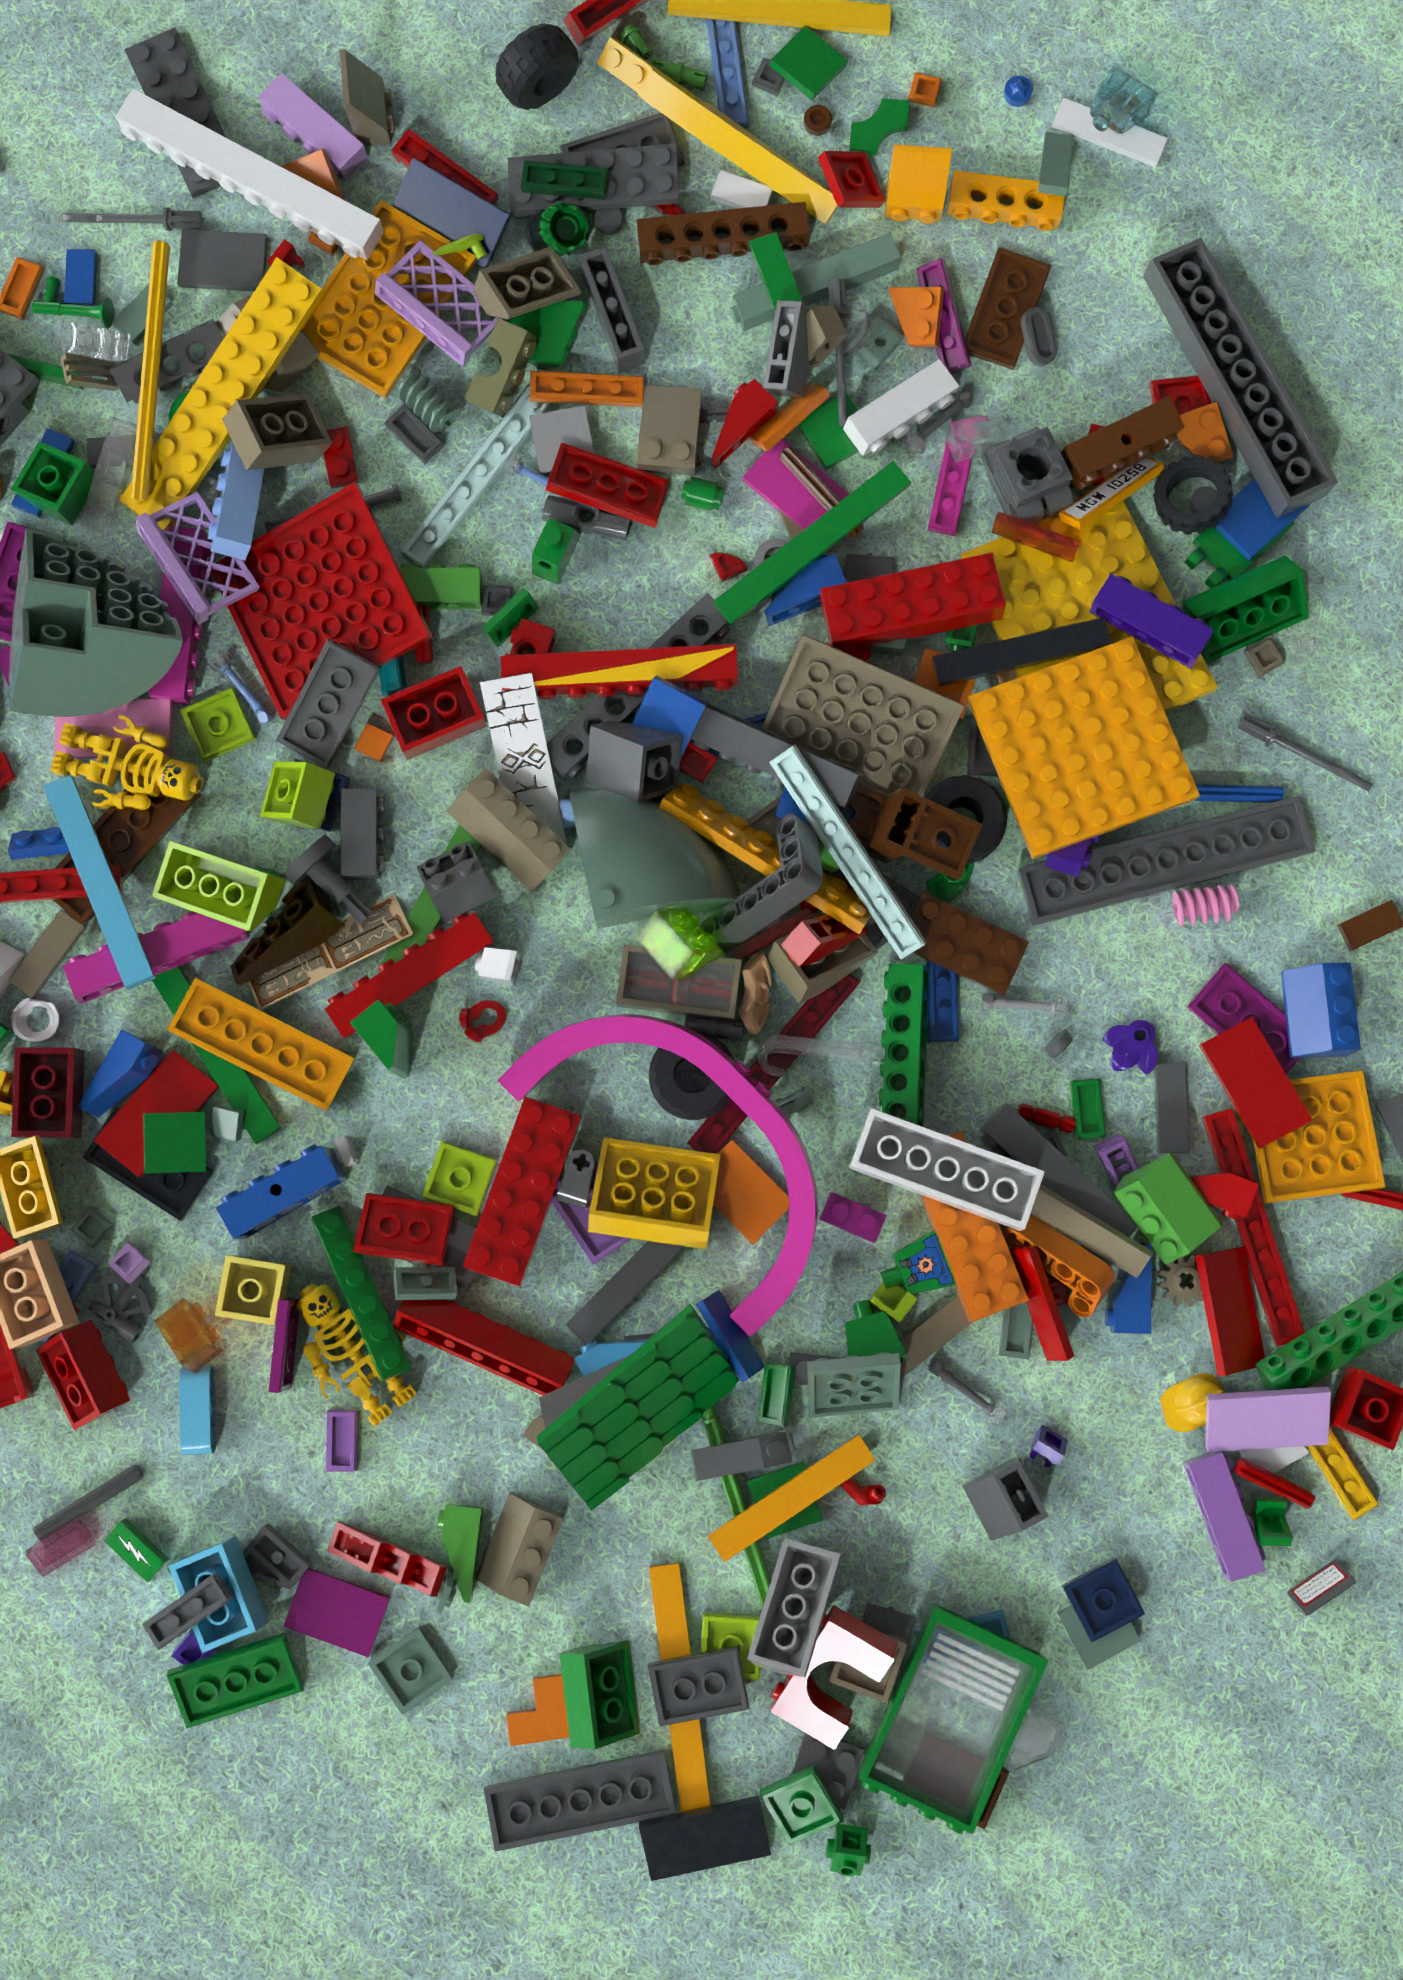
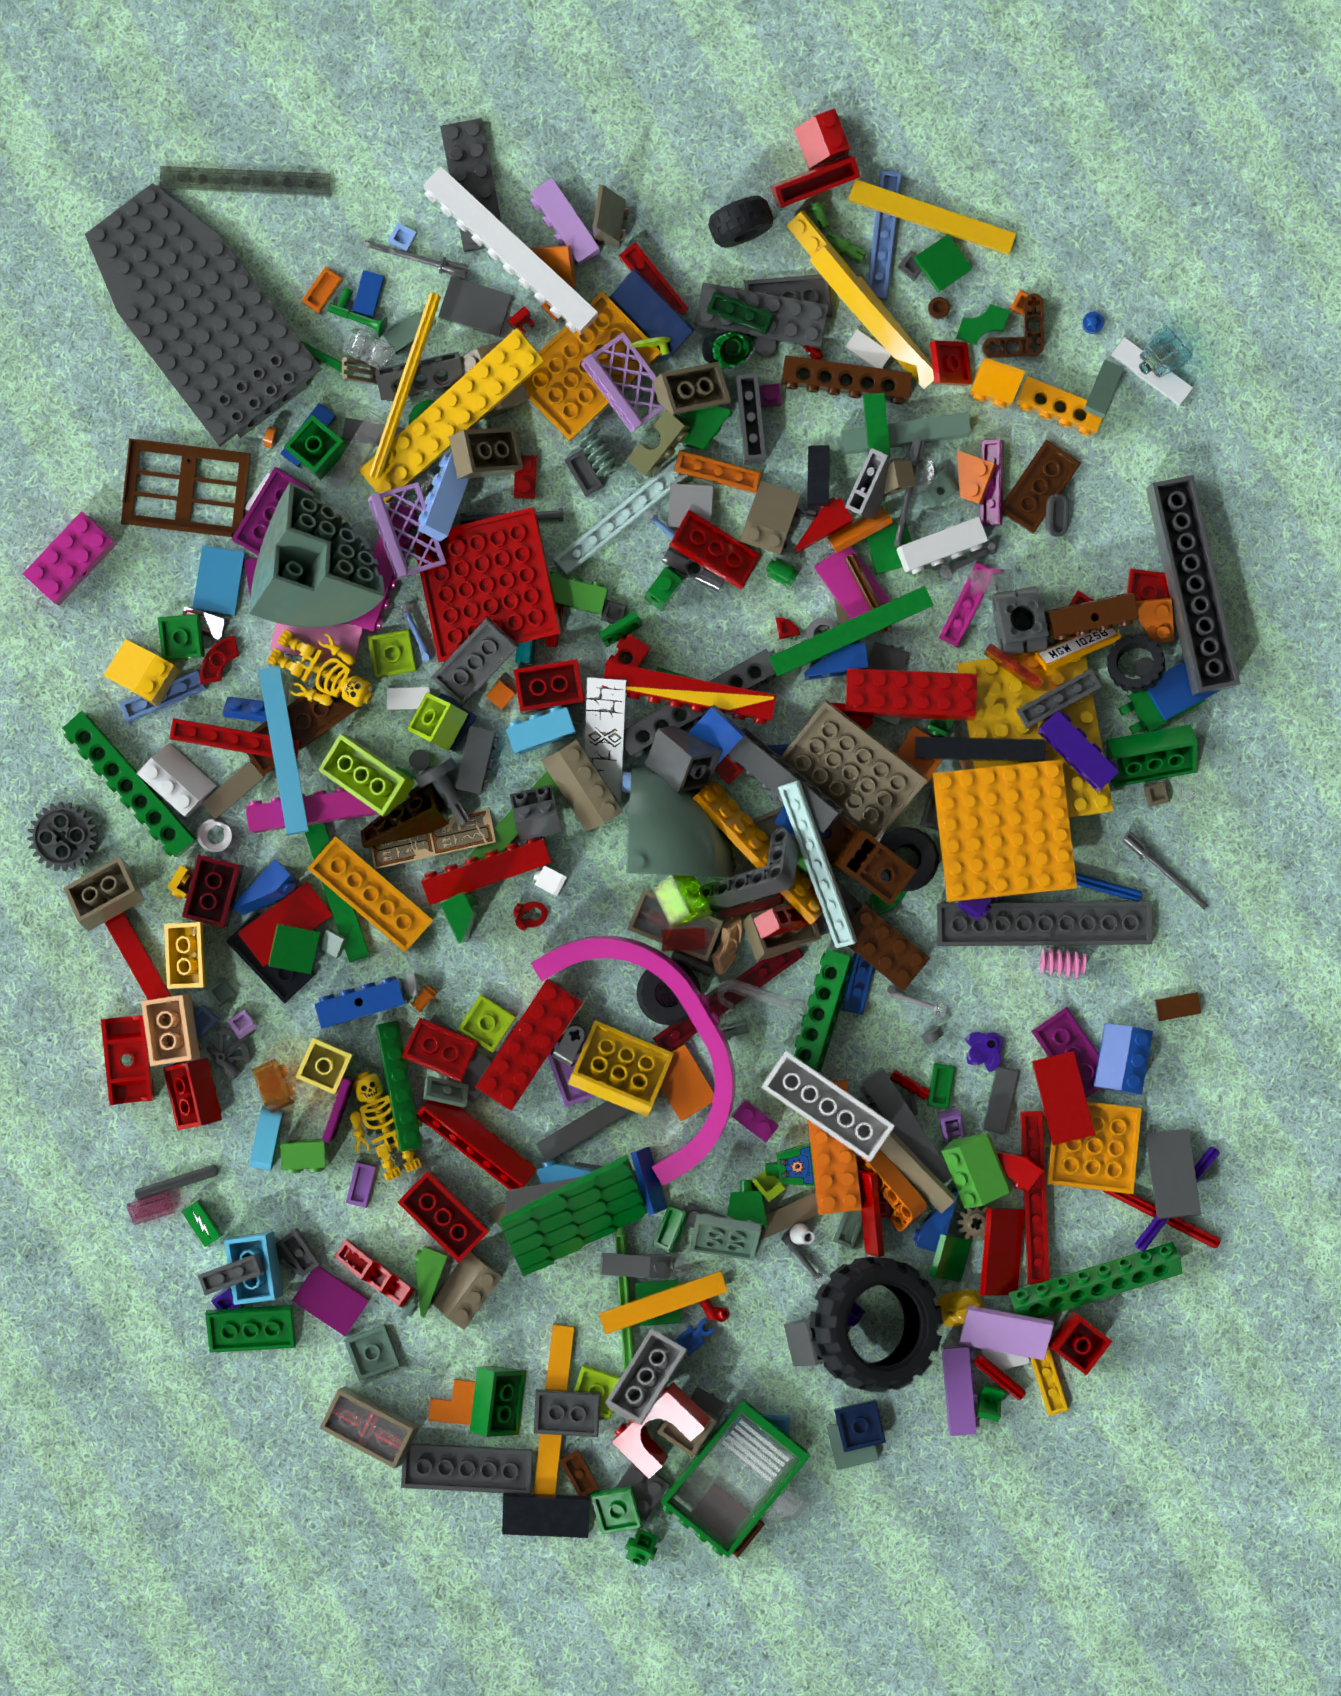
camera: 10 degrees right, 5 degrees up
slope [1287,1560,1356,1616] -> none
none -> bright green brick [281,1139,330,1174]
none -> brick [320,1386,420,1469]
none -> white tile [387,687,430,710]
none -> light blue tile [388,222,417,252]
none -> red brick [397,1170,491,1263]
none -> dark grey tile [409,749,431,771]
none -> orange pin [411,984,437,1012]
none -> medium azure brick [506,705,577,756]
none -> reddish brown plate [559,1449,599,1496]
none -> clear red tile [661,928,705,951]
none -> blue plate [675,1318,714,1356]
none -> magenta plate [759,384,781,408]
none -> white cone [790,1223,815,1245]
none -> black tile [807,445,830,507]
none -> black tyre [810,1256,943,1393]
none -> green tile [929,1234,972,1282]
none -> reddish brown beam [981,293,1044,358]
none -> dark grey plate [1016,669,1102,730]

